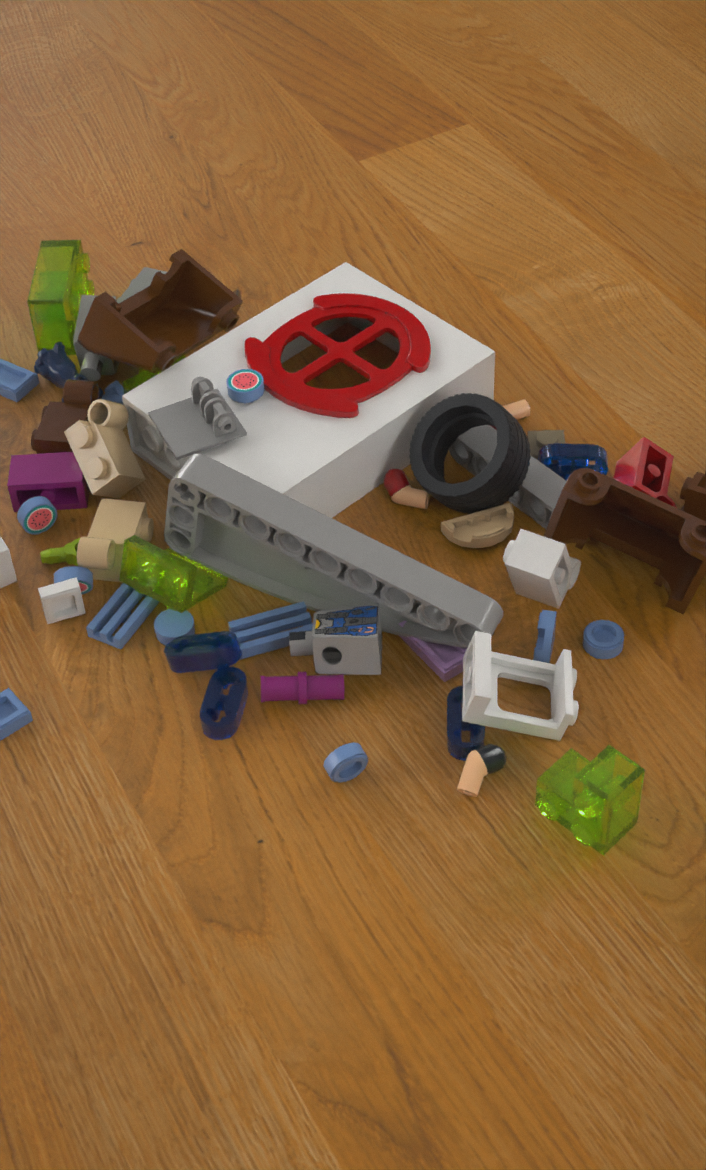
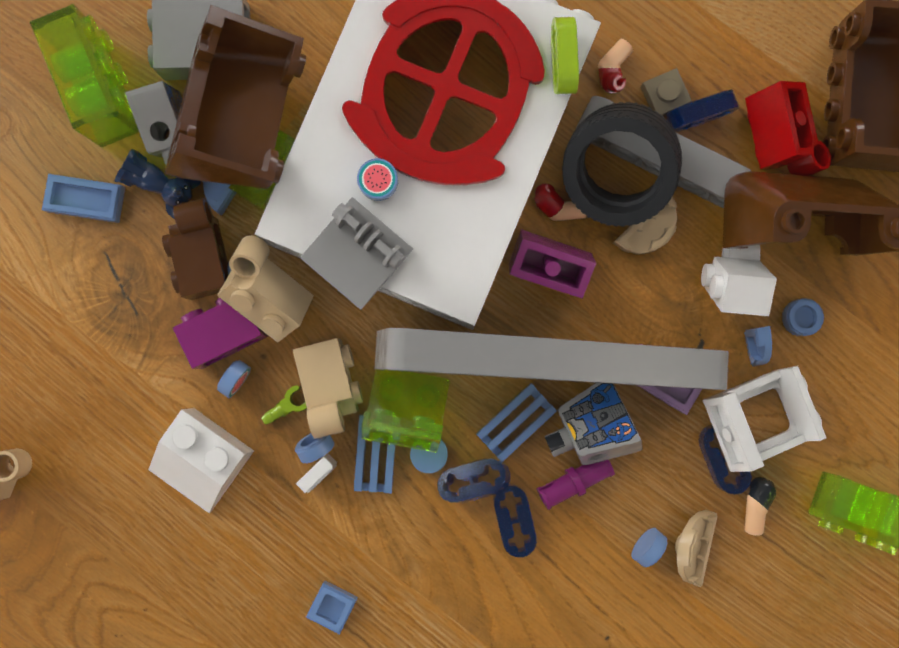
camera: 25 degrees left, 40 degrees up
none -> magenta brick [509,229,596,299]
none -> lime beam [551,17,579,94]
none -> tan plate [675,510,717,587]

